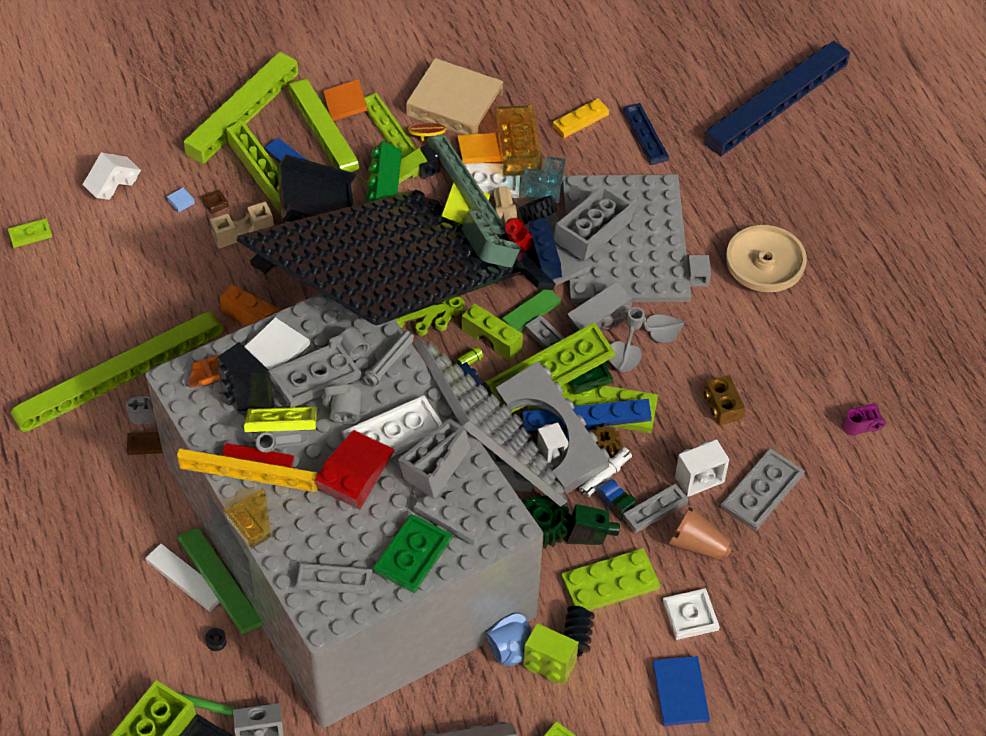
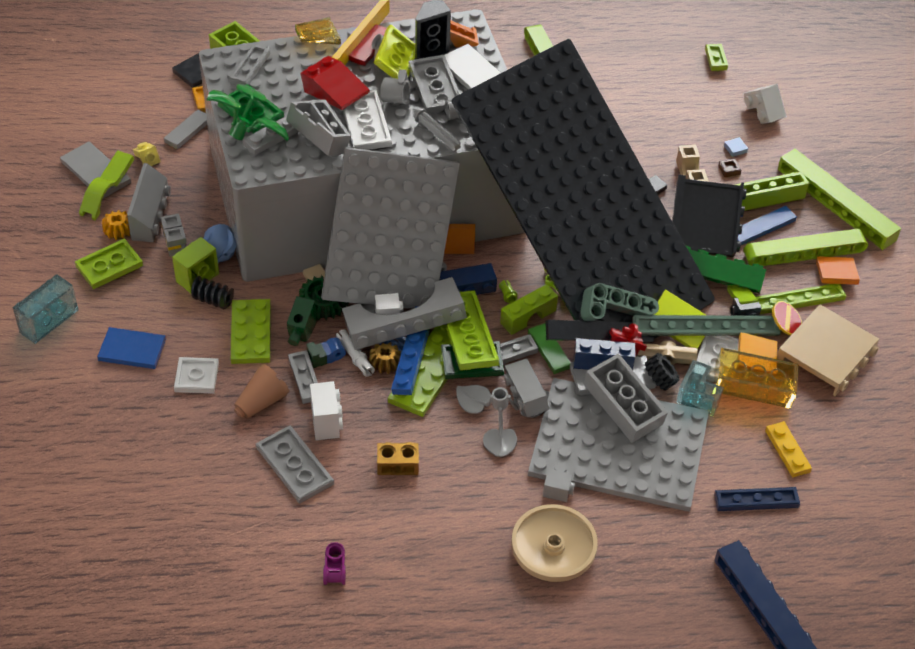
camera: 105 degrees right, 5 degrees down
none -> light grey hips [161,214,187,257]
none -> green plant [207,84,289,141]

